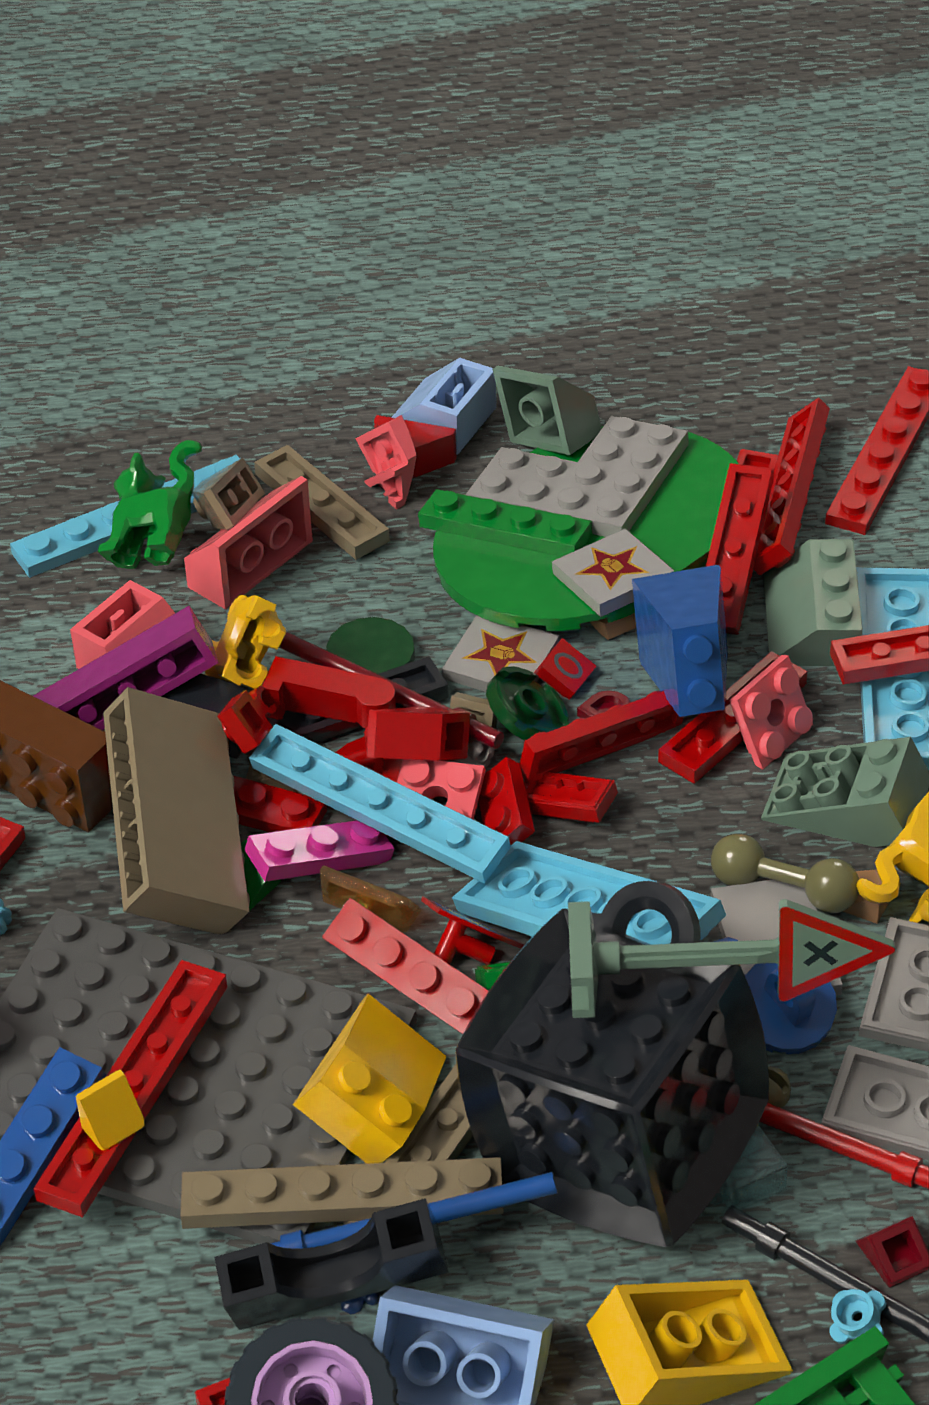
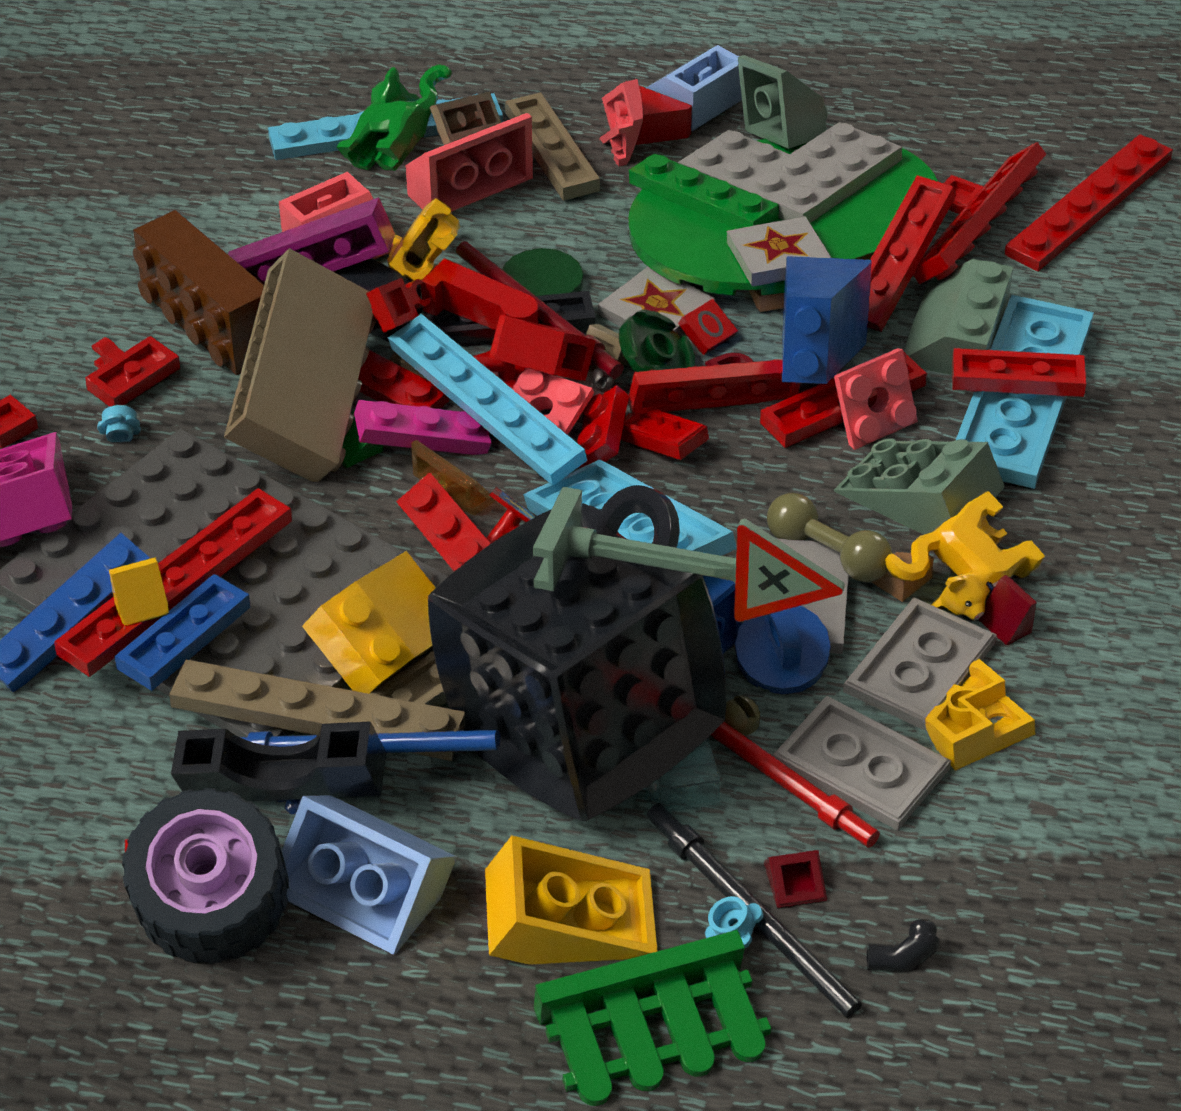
camera: 15 degrees right, 0 degrees up
none -> blue plate [115,574,251,691]

